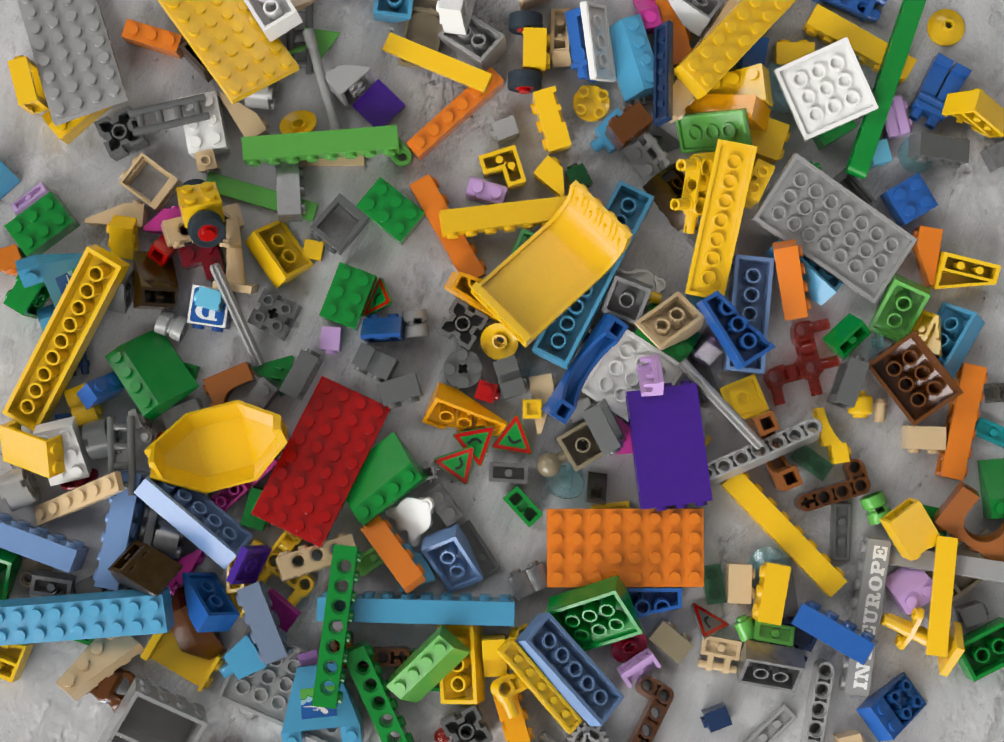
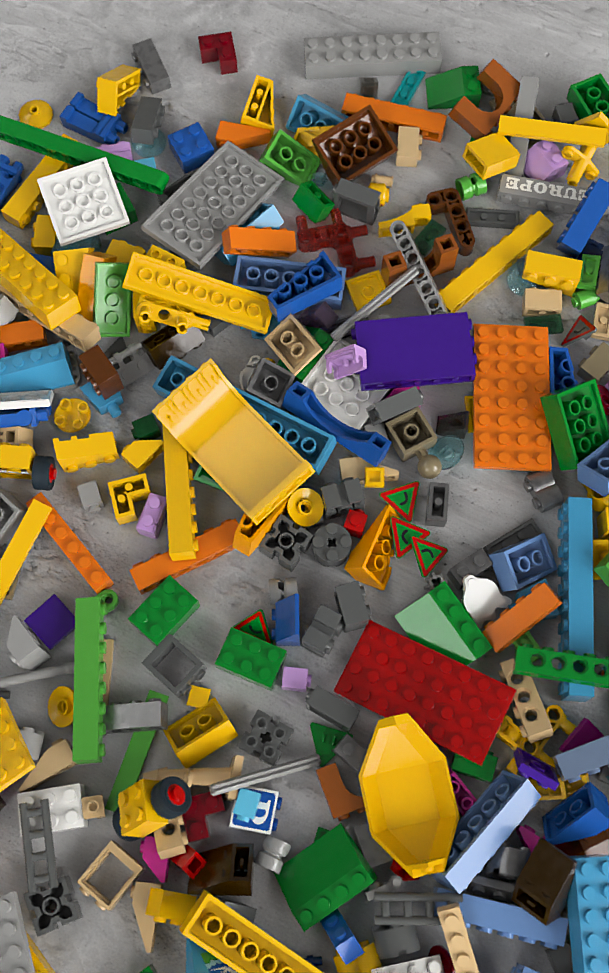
camera: 85 degrees left, 15 degrees down
green brick [503,485,543,527] -> none
dark blue tile [653,20,673,127] -> none

